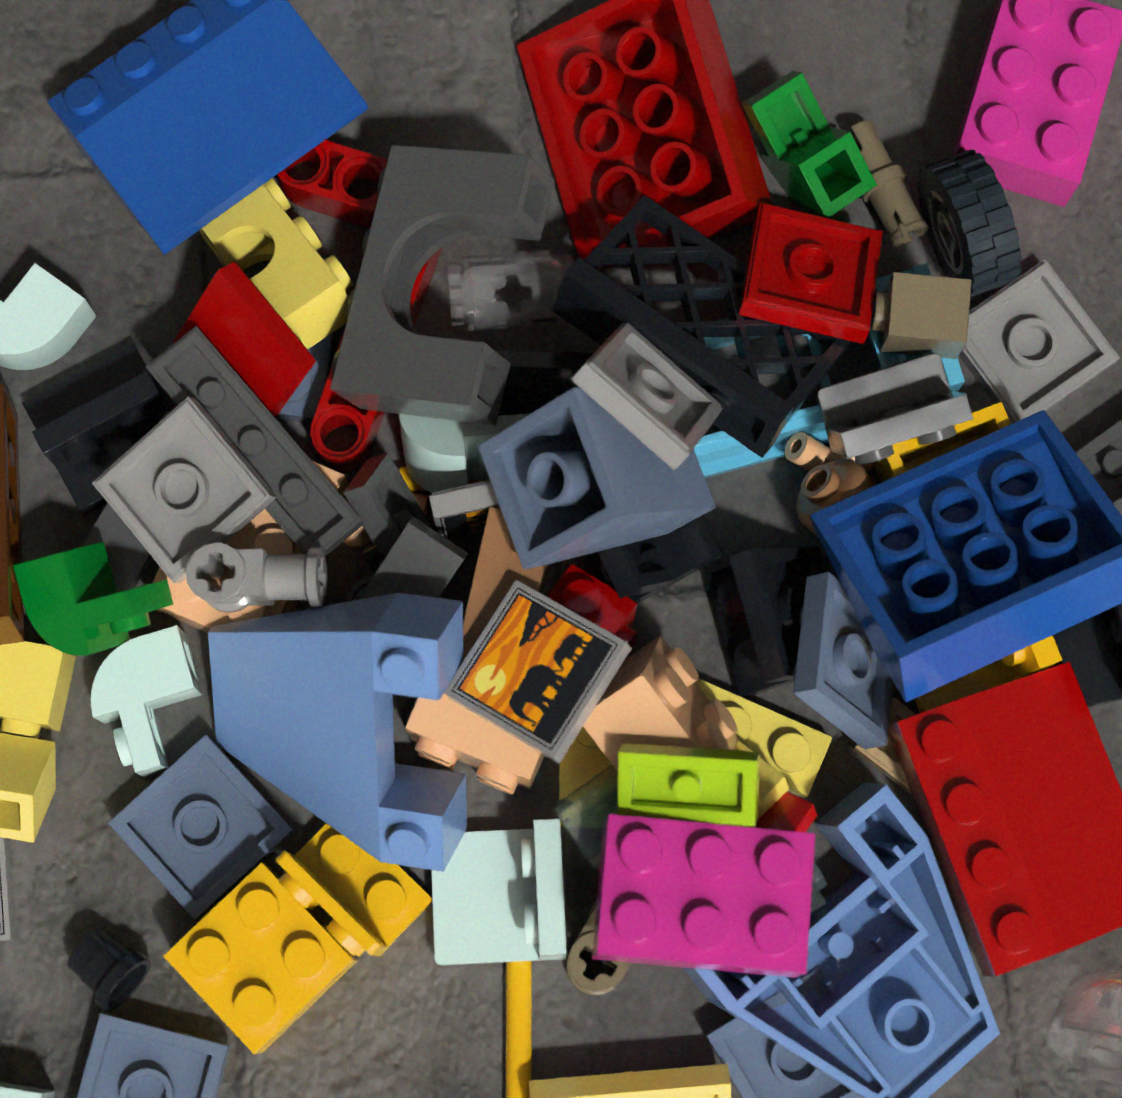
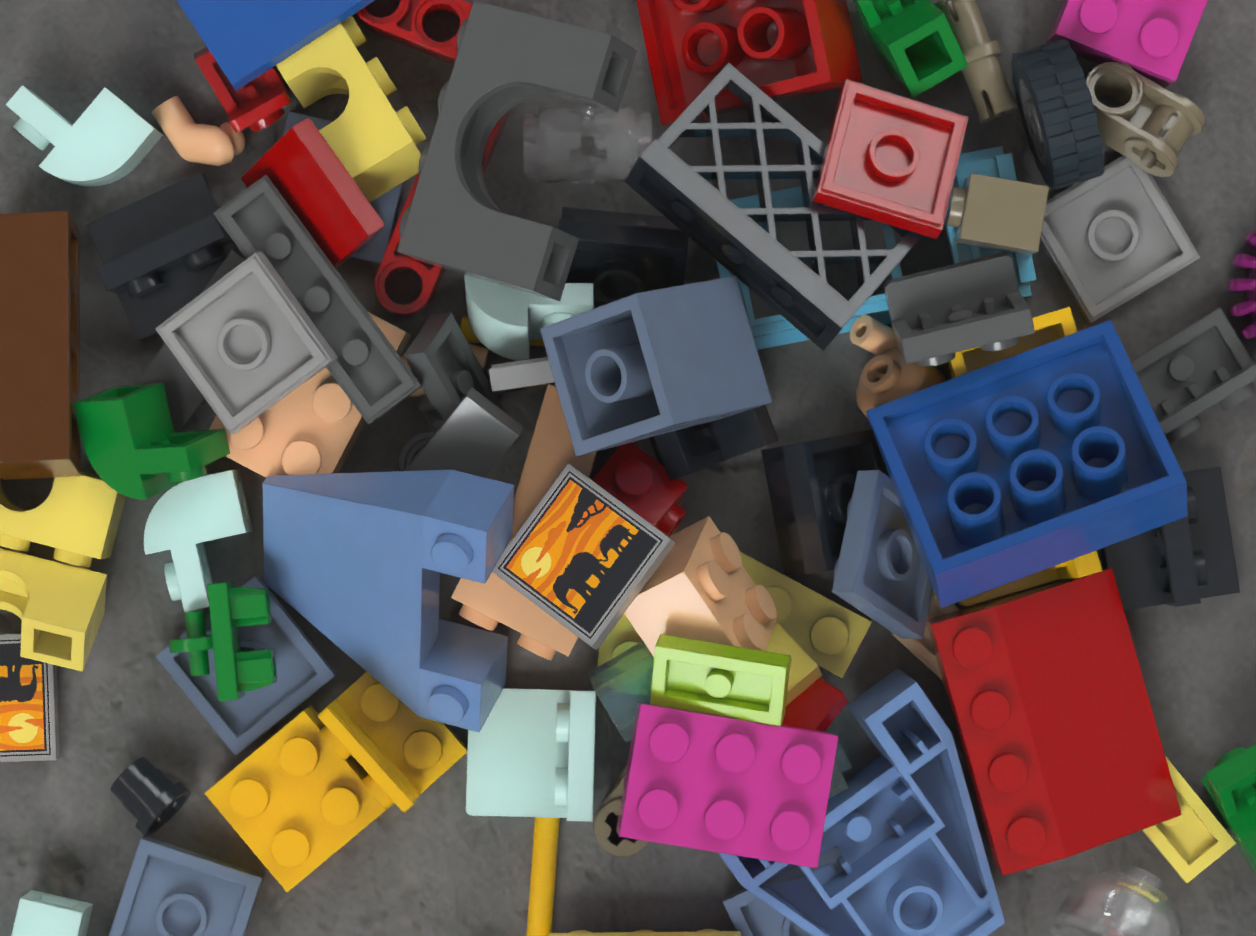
camera: 10 degrees right, 10 degrees up
light grey connector [186,542,327,613] -> none
light grey tile [571,322,723,471] -> none
none -> light nougat arm [152,96,245,166]
none -> green hips [169,580,277,702]
none -> red bracket [194,47,291,133]
none -> dark tan piece [1086,62,1206,177]

